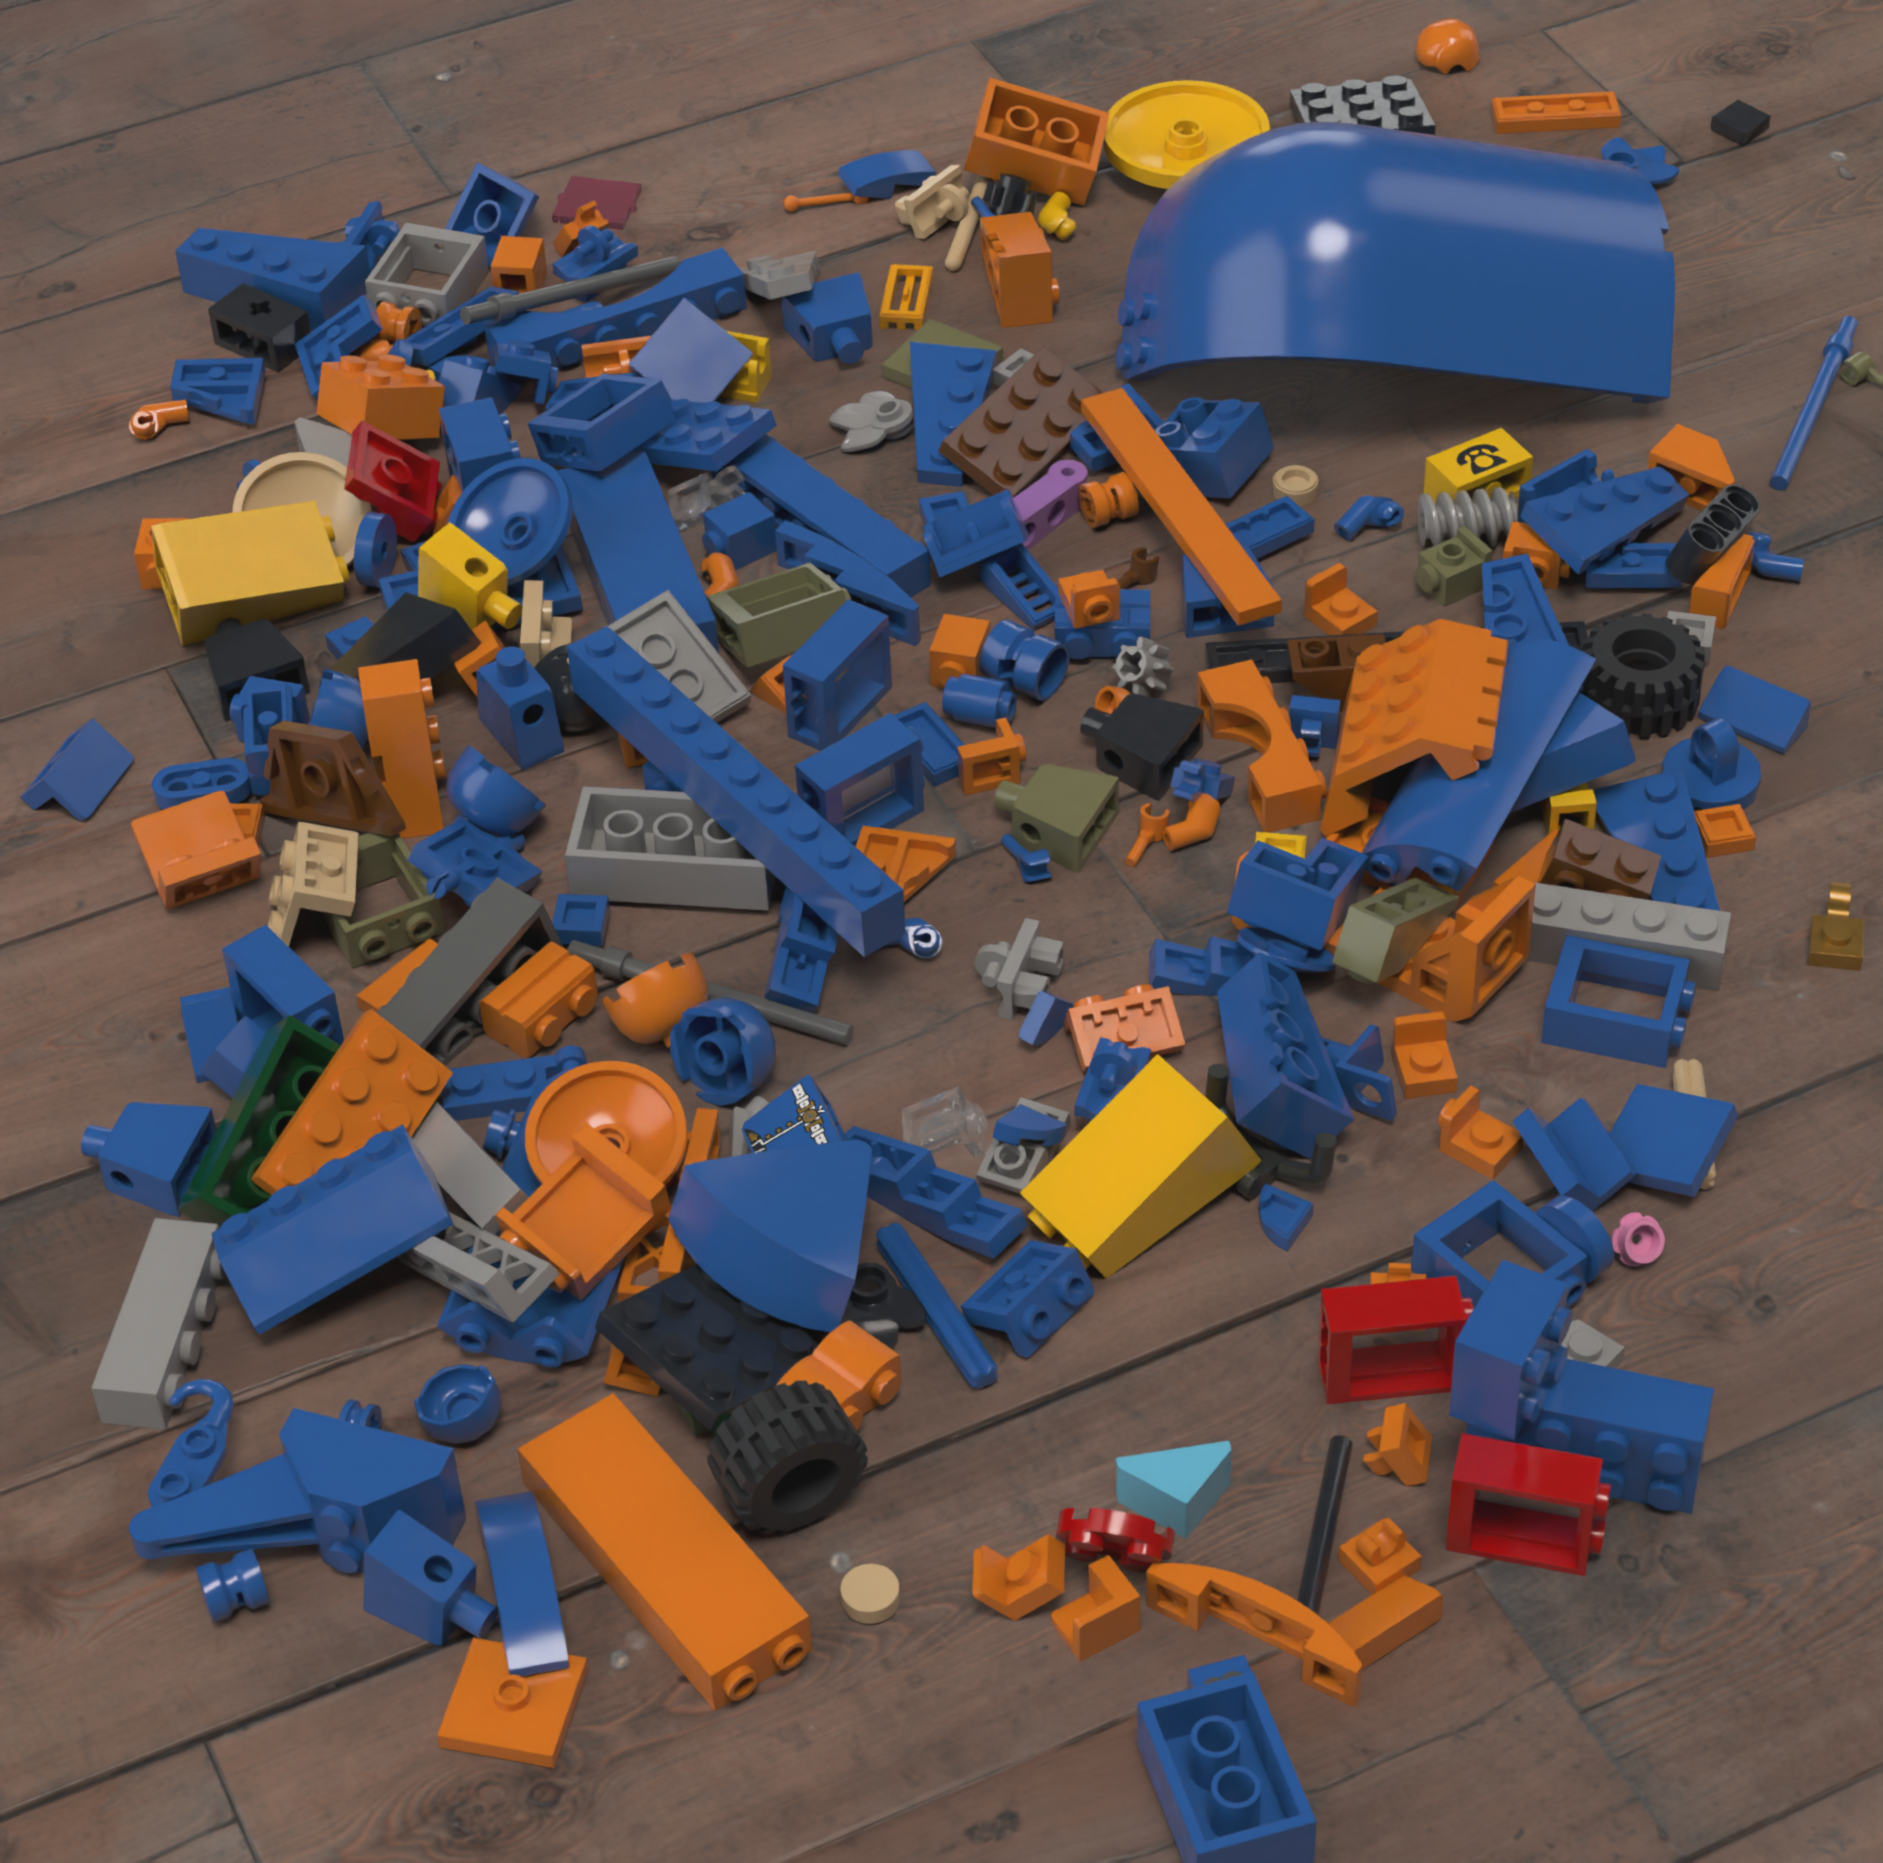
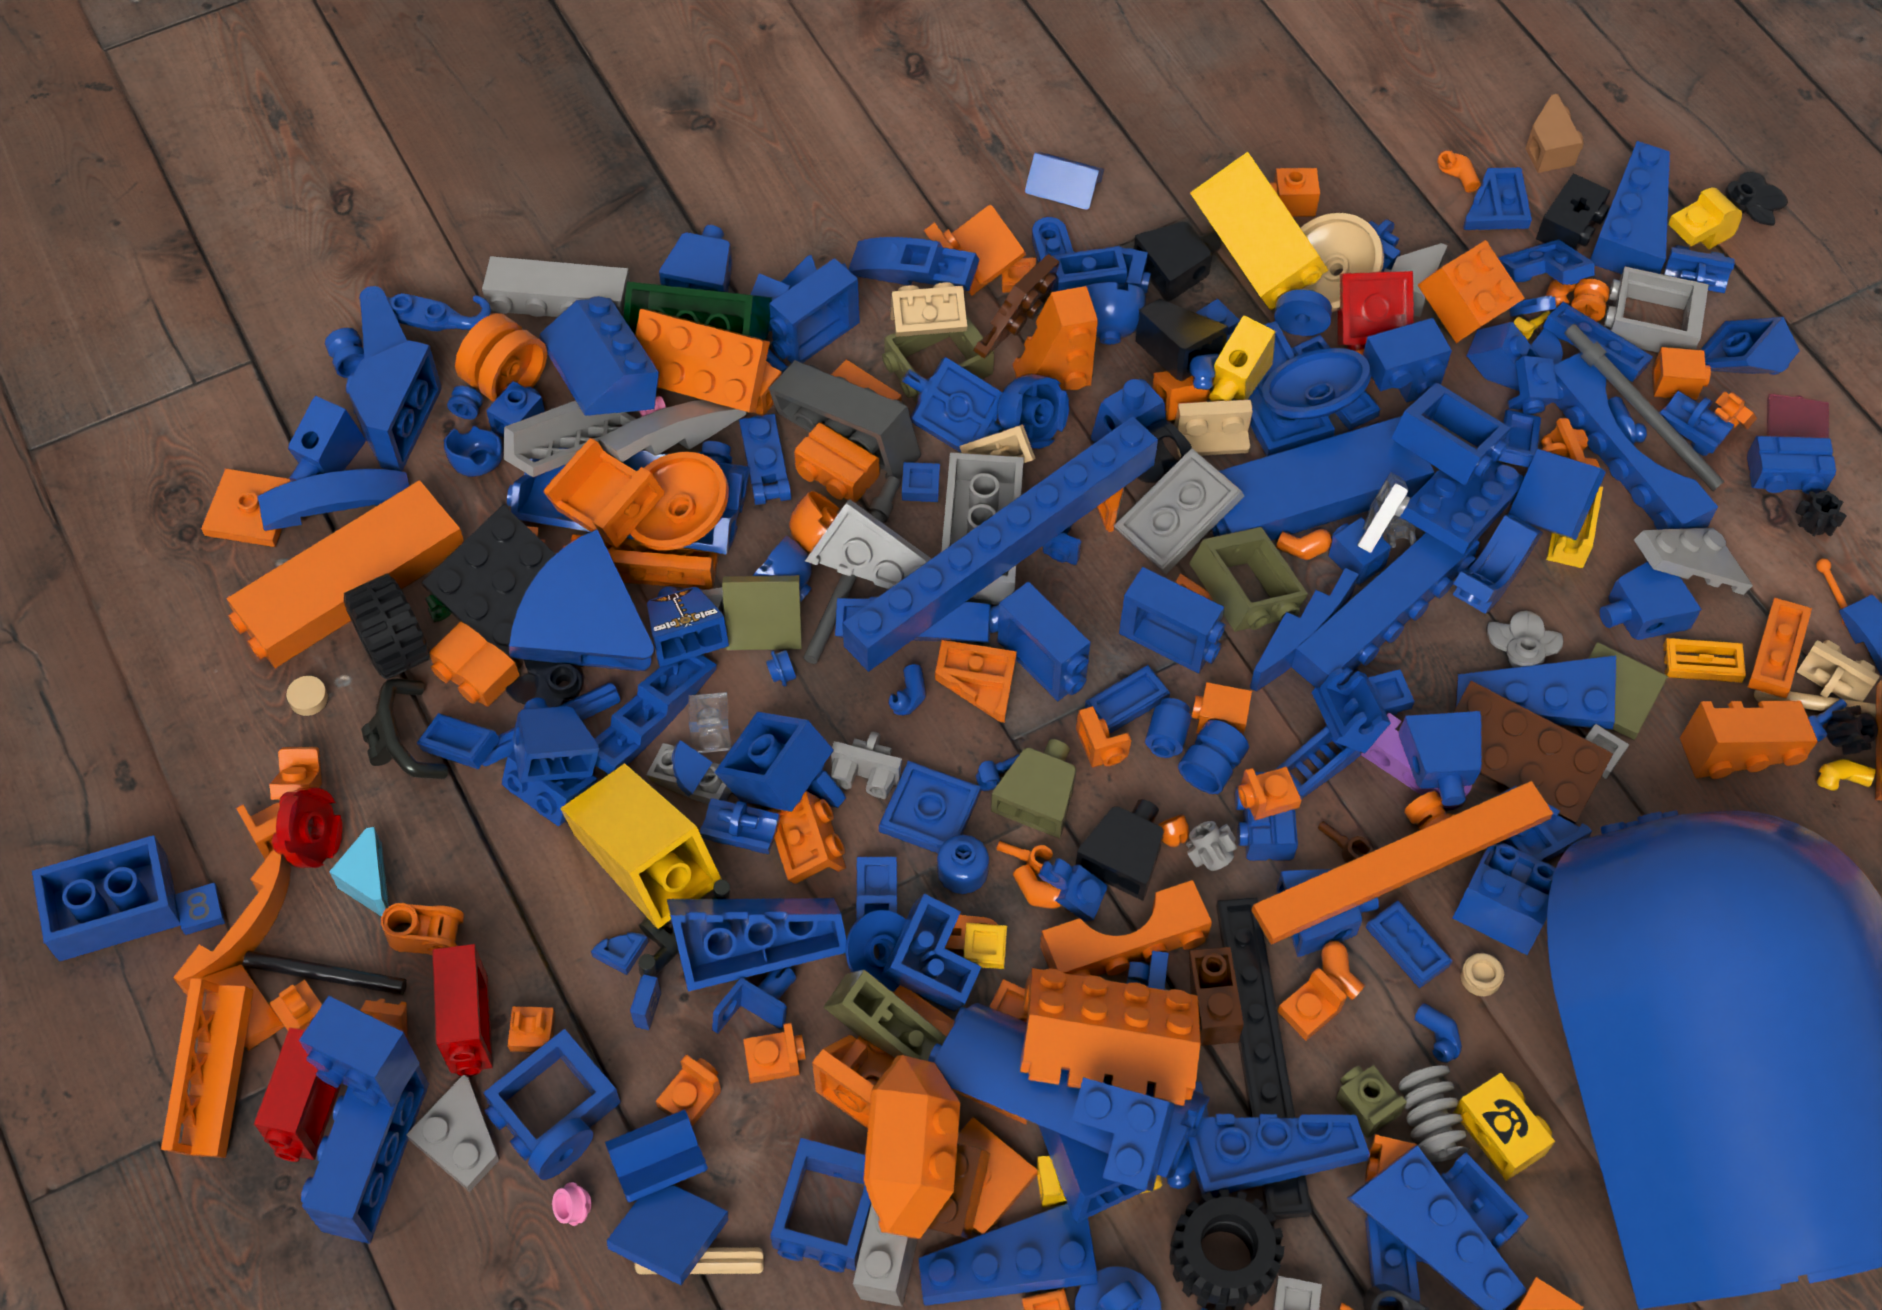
camera: 85 degrees right, 15 degrees up
none -> orange fence [161,978,254,1158]
none -> pearl dark grey piece [361,678,448,779]
none -> orange piece [381,903,464,956]
none -> blue tile [417,713,500,769]
none -> orange wheel [455,313,548,402]
none -> blue brick [486,381,545,438]
none -> blue torso [513,698,600,783]
none -> blue tile [630,974,661,1030]
none -> blue brick [714,712,834,812]
none -> olive tile [722,575,802,650]
none -> blue plate [766,650,796,686]
none -> light grey wing [805,499,931,589]
none -> blue slope [848,237,980,291]
none -> orange wedge [863,1055,961,1239]
none -> blue tile [879,761,981,853]
none -> blue head [937,835,989,894]
none -> tan slope [959,424,1036,463]
none -> blue brick [1071,1077,1176,1191]
none -> blue arm [1189,354,1219,390]
none -> orange arm [1321,941,1365,1000]
none -> wing [1357,472,1410,553]
none -> blue torso [1398,711,1482,806]
none -> blue arch [1453,514,1543,614]
none -> medium nougat slope [1526,94,1583,173]
none -> yellow brick [1668,188,1742,250]
none -> black plate [1724,172,1788,226]
none -> blue brick [1747,436,1836,494]
none -> orange plate [1748,597,1812,699]
none -> black gear [1795,491,1847,537]

